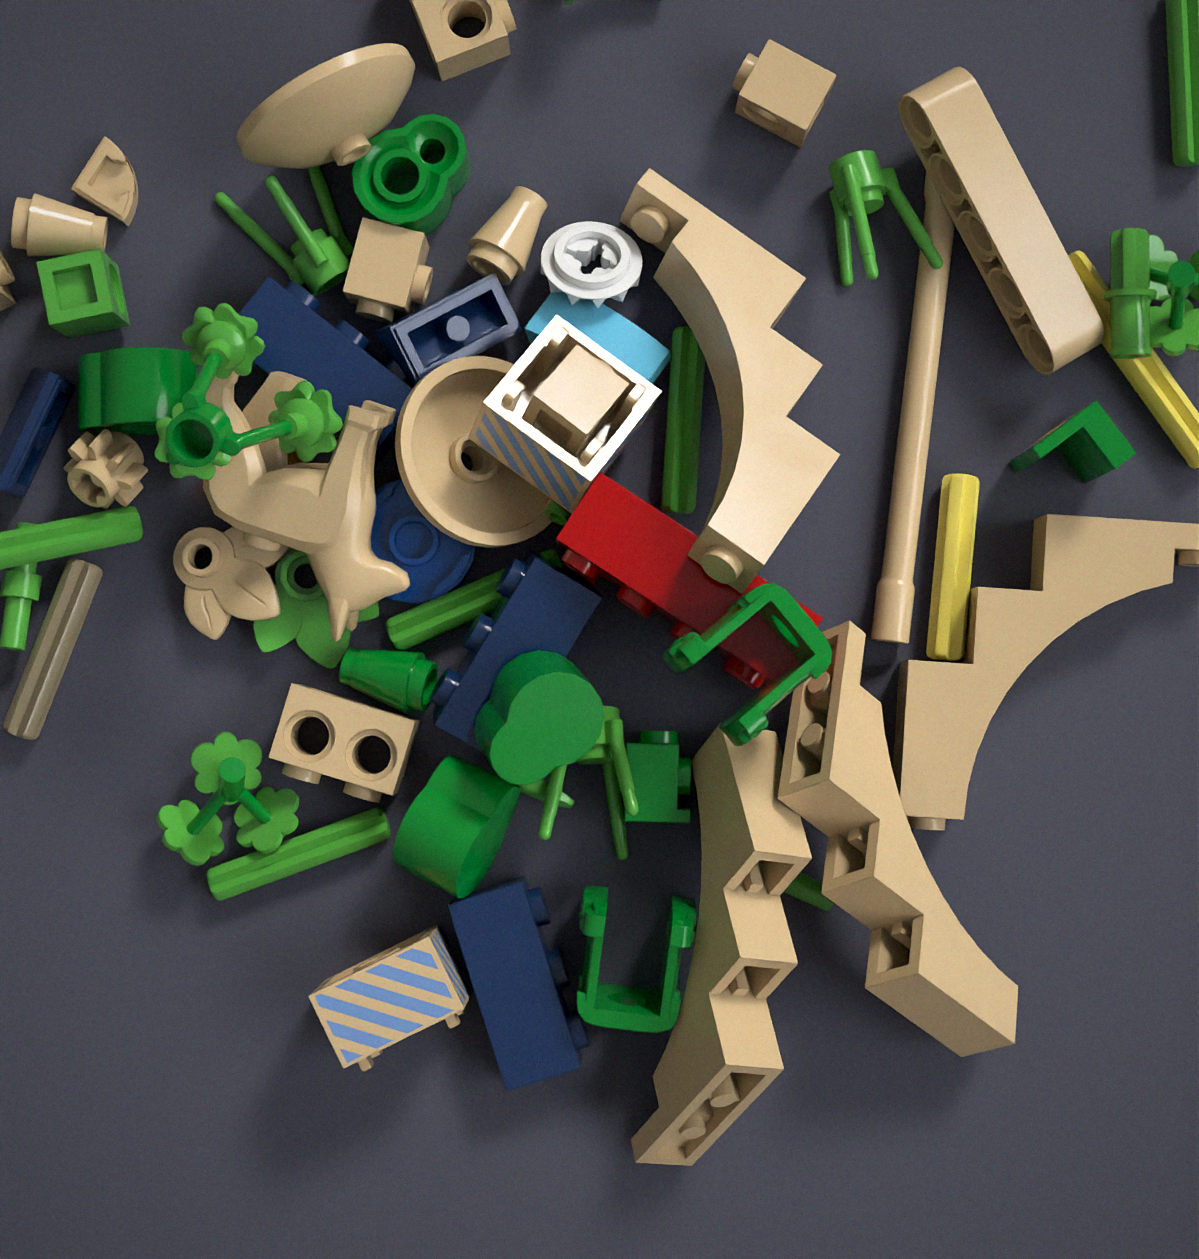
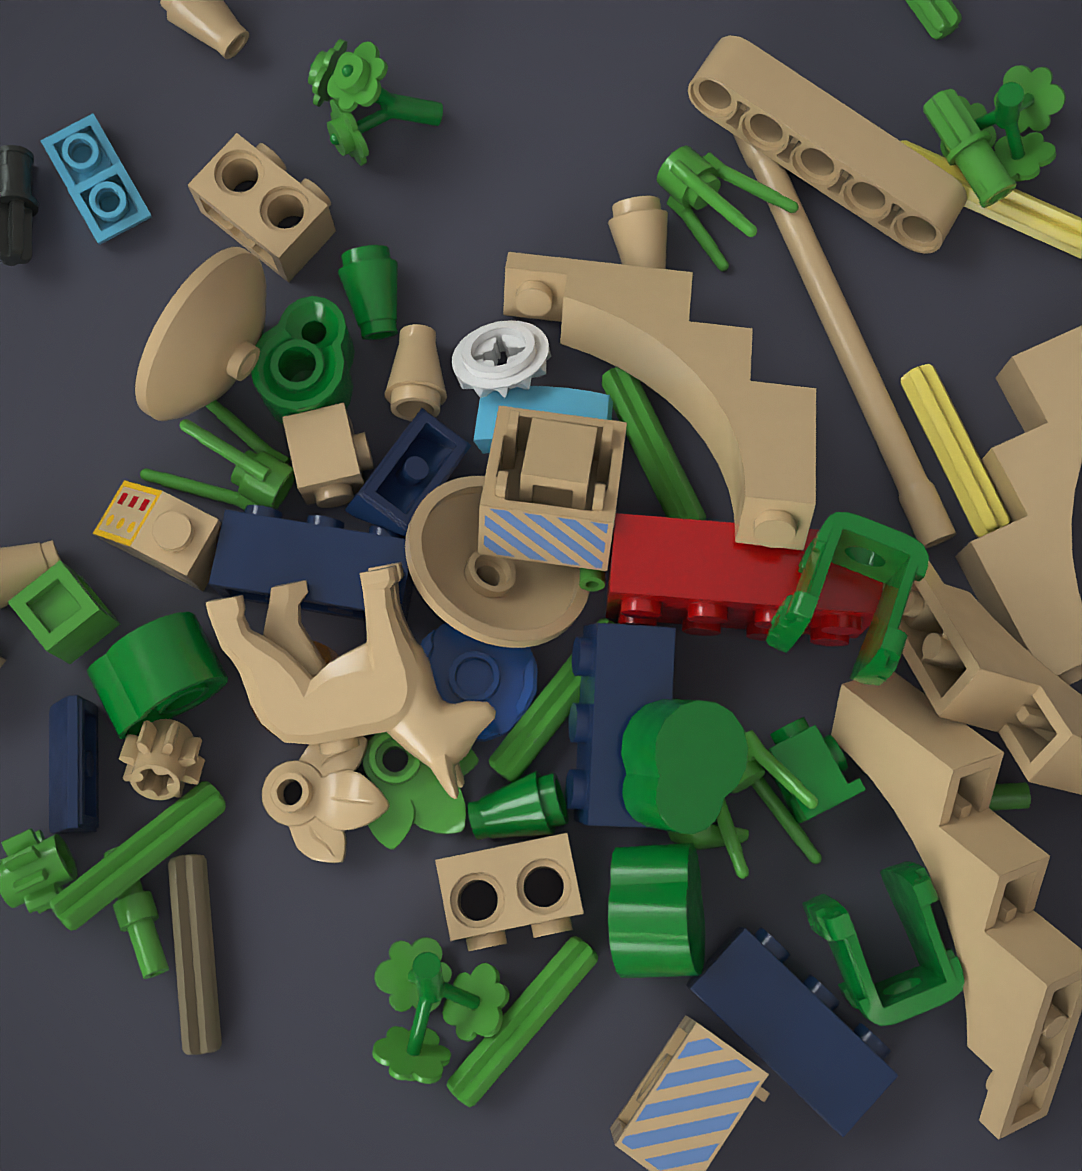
camera: 30 degrees left, 10 degrees down
tan tile [71,136,138,227] -> none
bright green plant [155,303,343,481] -> none
tan brick [731,39,837,148] -> none
green panel [1007,400,1136,483] -> none
none -> tan slope [93,480,222,592]
none -> green cone [338,245,398,340]
none -> tan cone [608,196,668,269]

